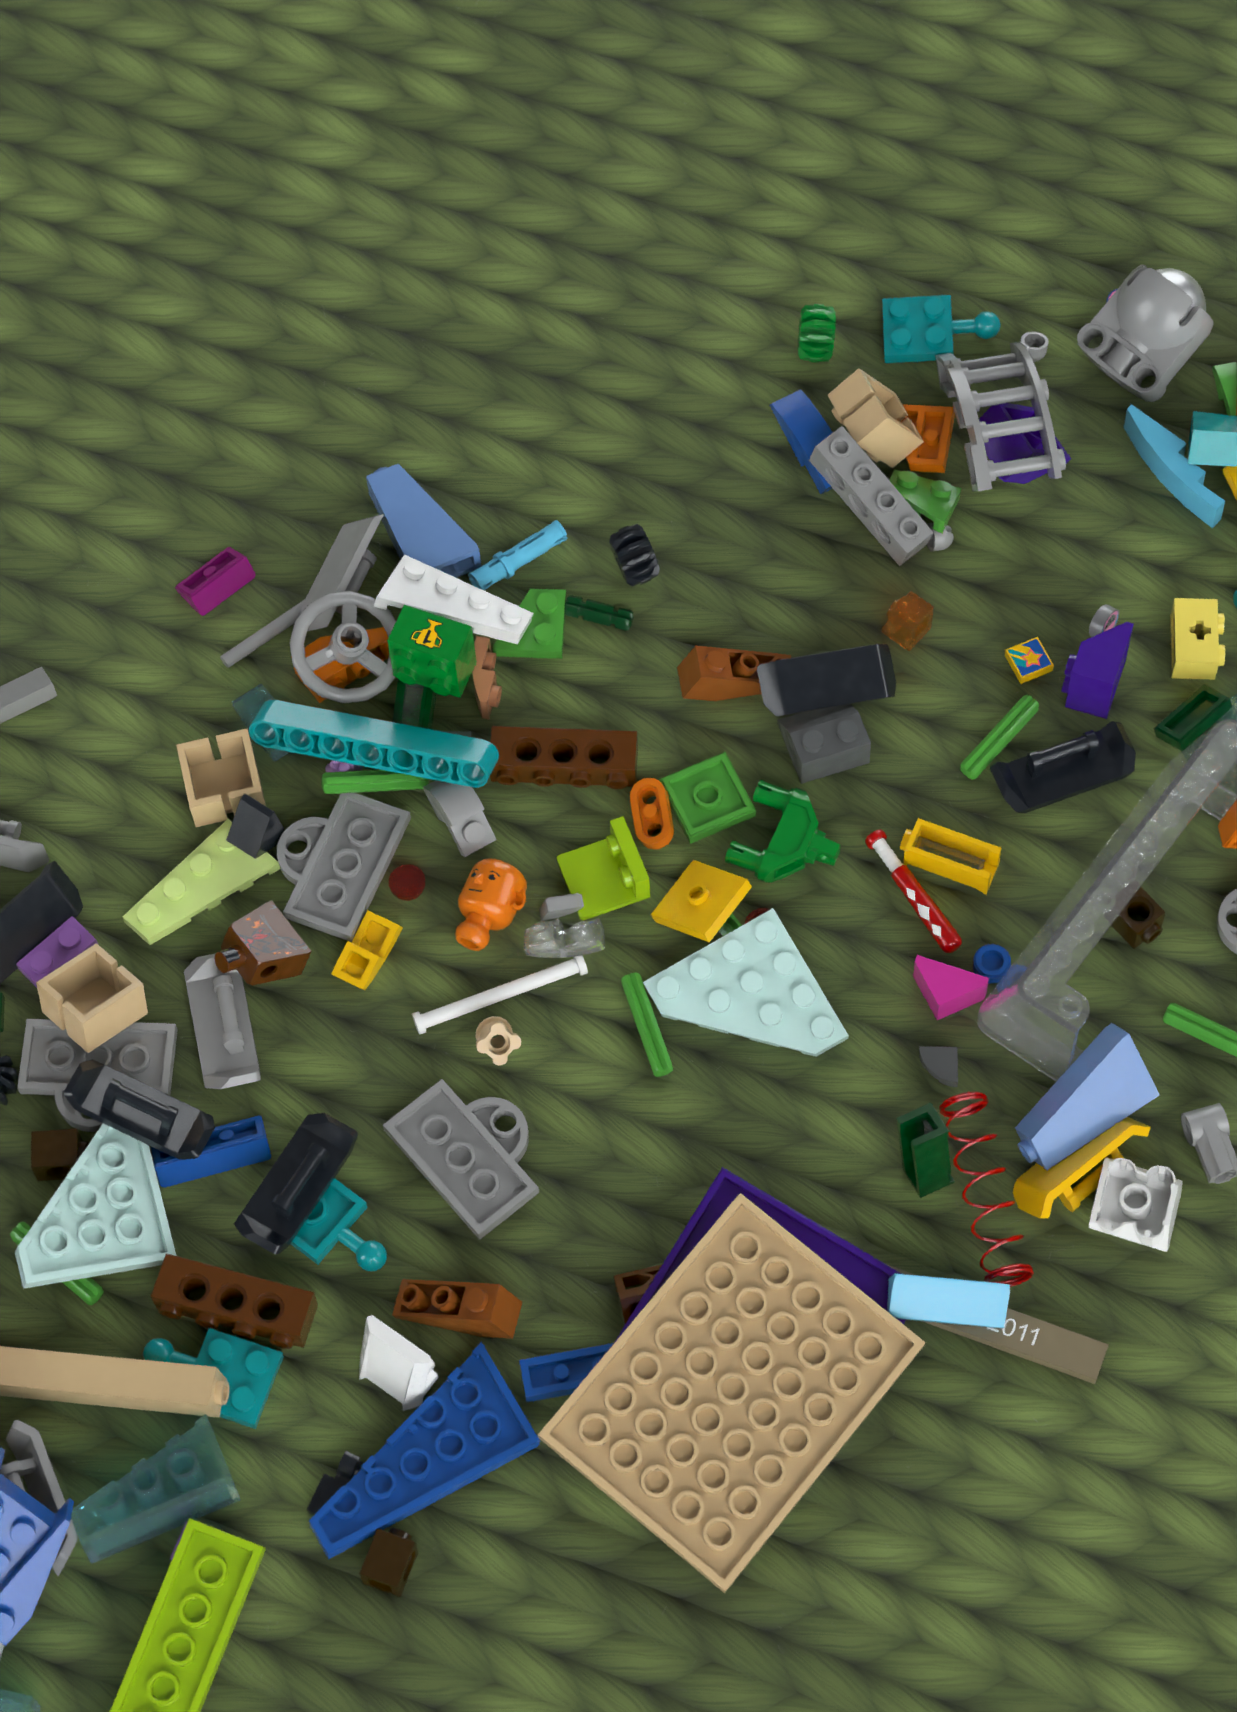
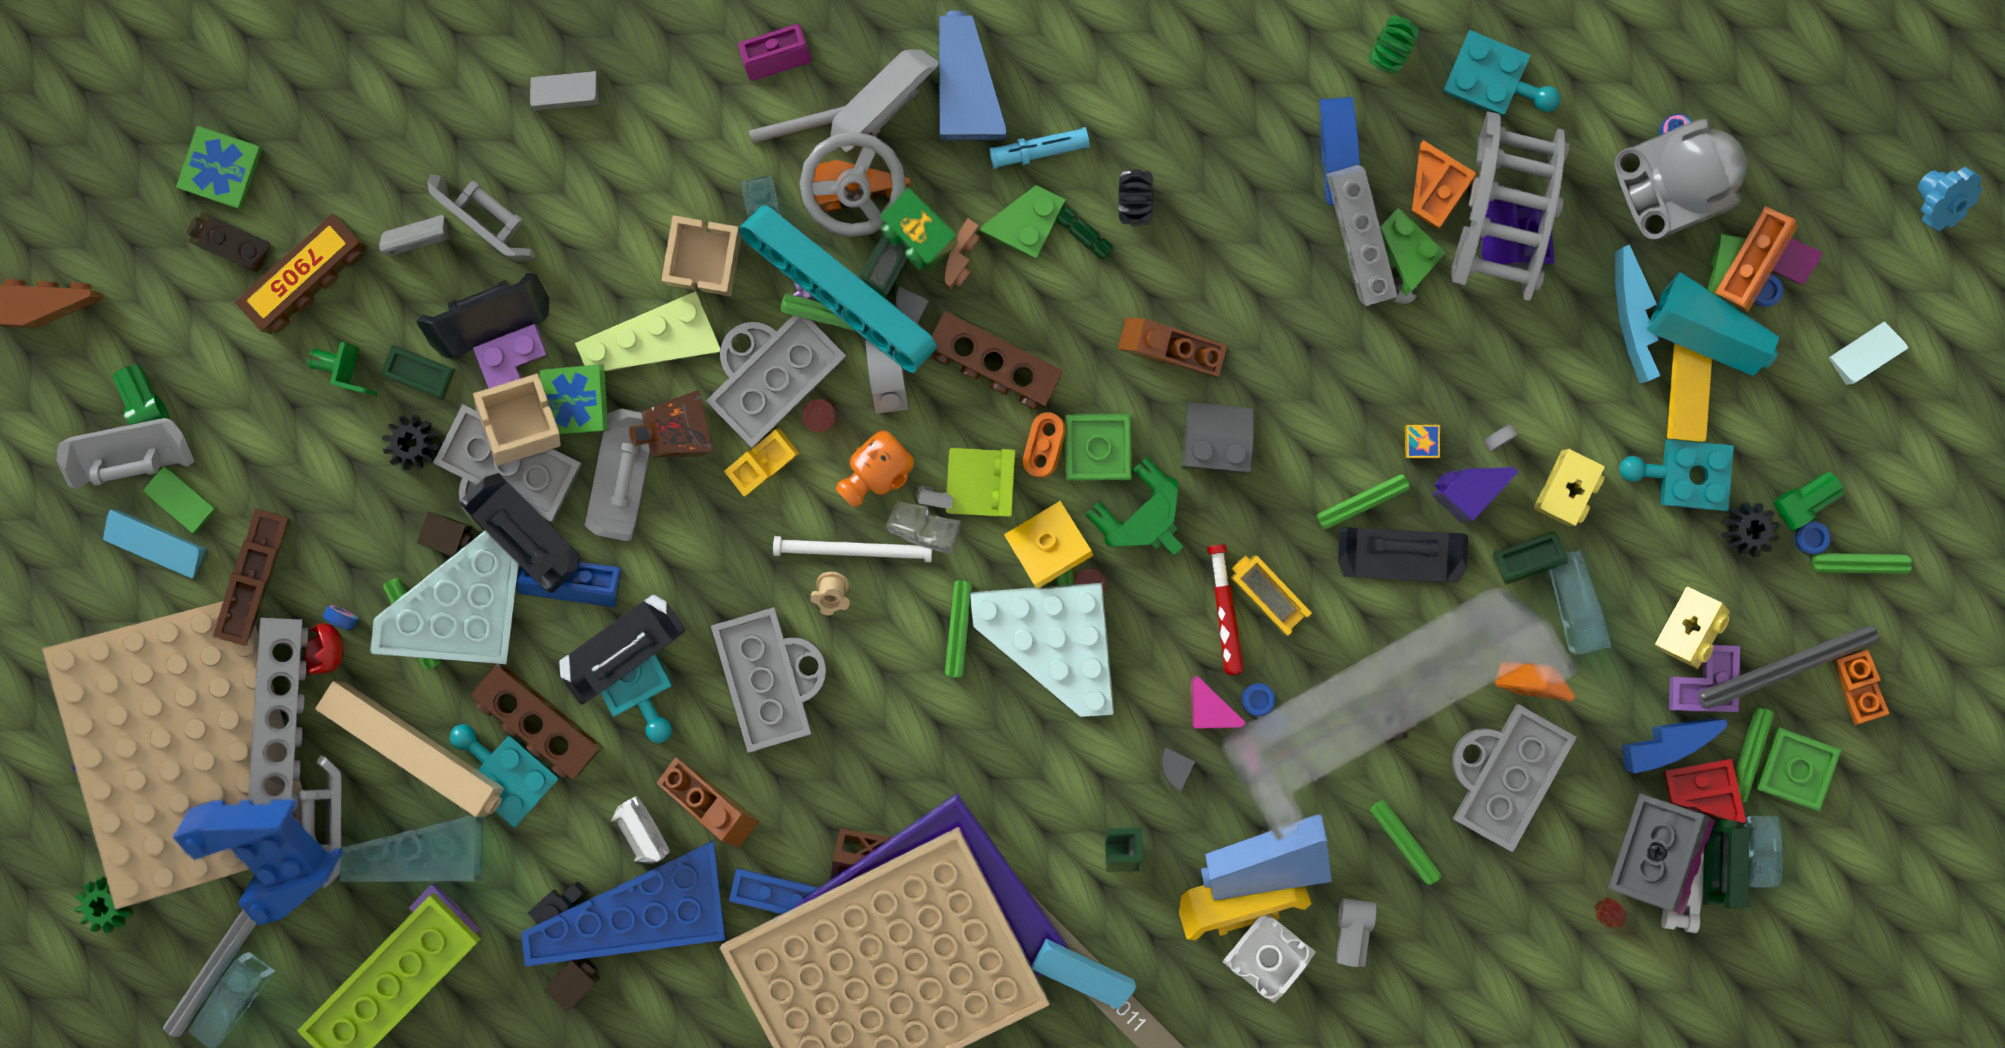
camera: 20 degrees right, 25 degrees up
black slope [226,793,285,859] -> none
white wing [374,554,533,644] -> none
black piece [757,644,896,717] -> none
tan piece [828,368,924,468] -> none
clear orange brick [881,591,934,651] -> none
red piece [939,1092,1034,1287] -> none
light grey hinge [1020,331,1048,362] -> none
none -> bright green tile [539,364,609,435]

